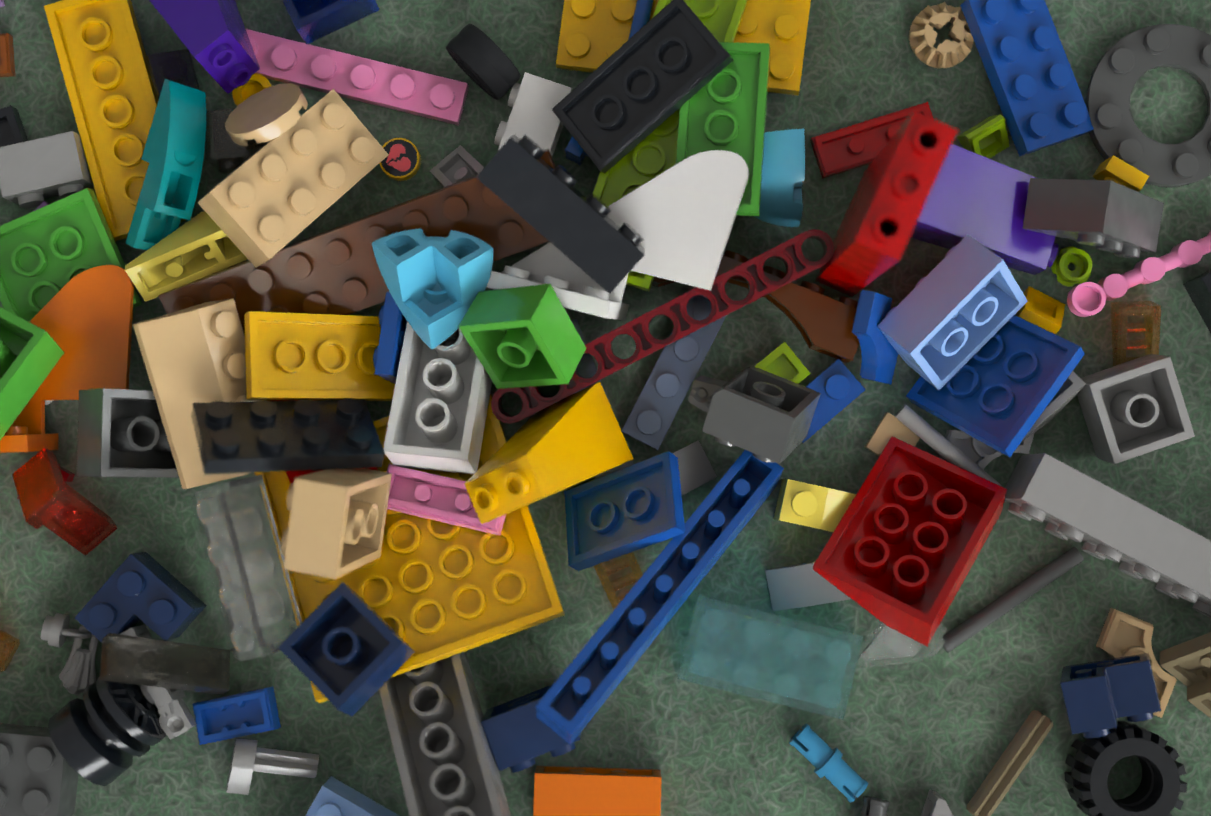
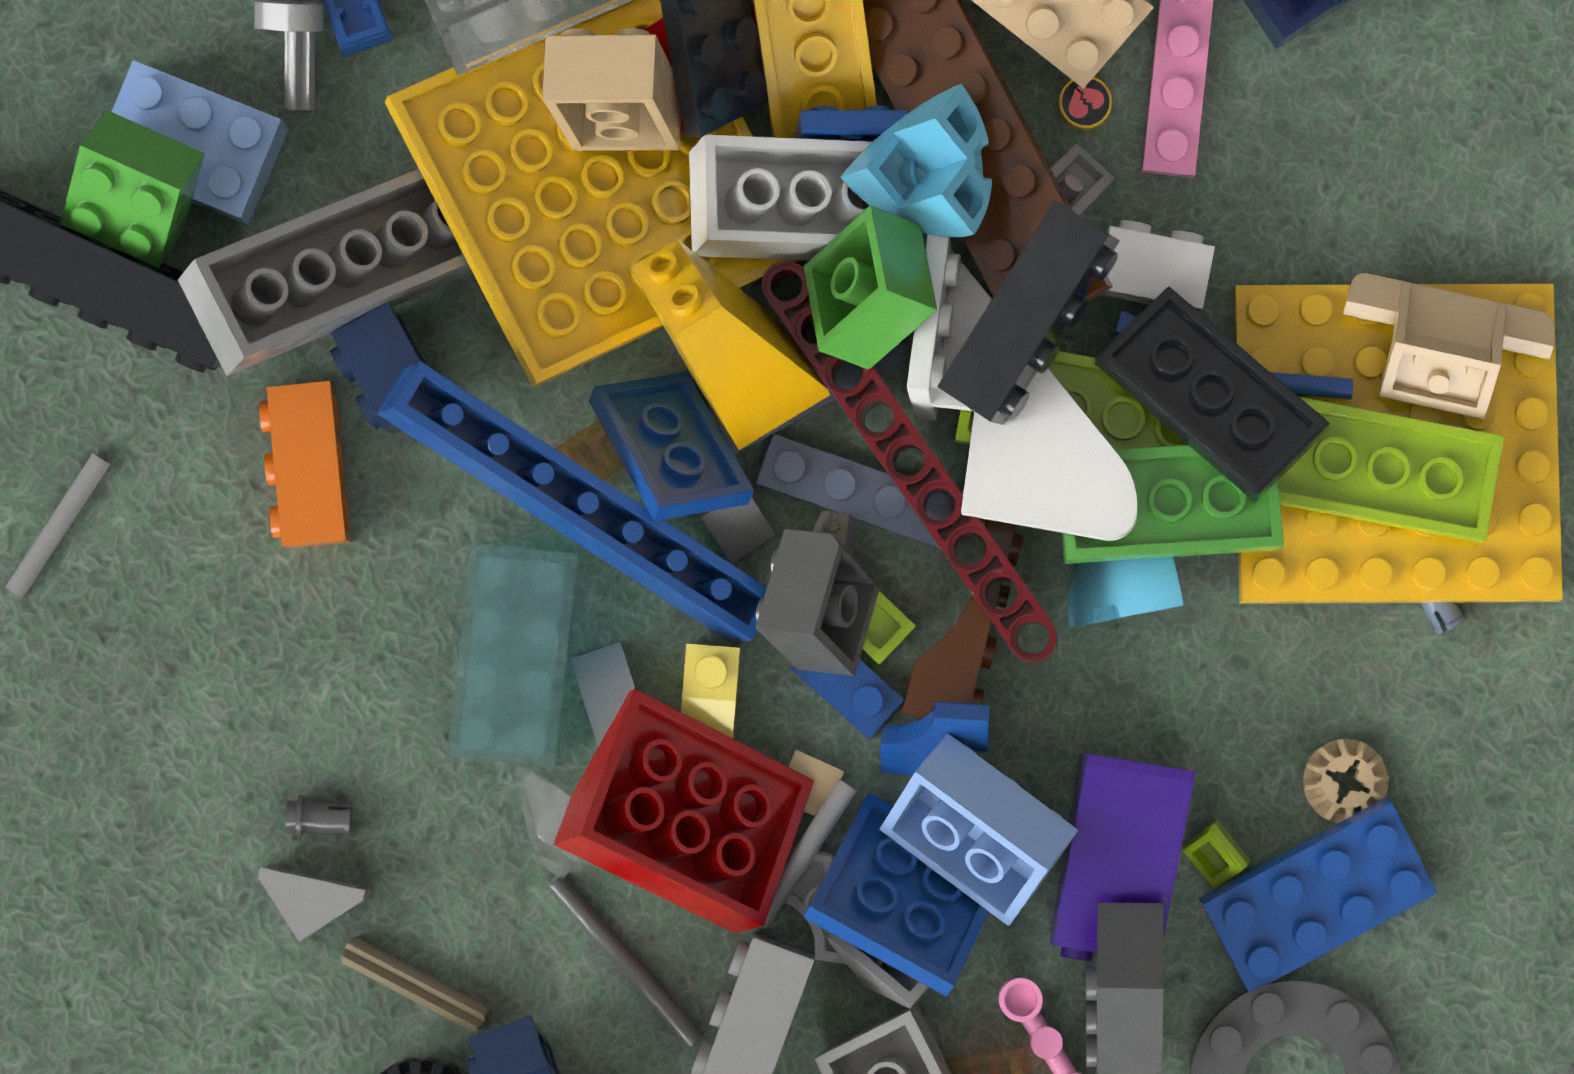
camera: 80 degrees right, 0 degrees up
dark blue brick [278,582,415,717] -> none
bright pink tile [387,464,506,536] -> none
black tyre [446,24,521,100] -> none
dark azure pin [789,723,868,803] -> none
red tile [810,102,933,179] -> none
red brick [815,110,958,297] -> none
yellow plate [1017,286,1066,334] -> none
lime plate [1051,246,1092,287] -> none
yellow plate [1093,155,1149,192] -> none

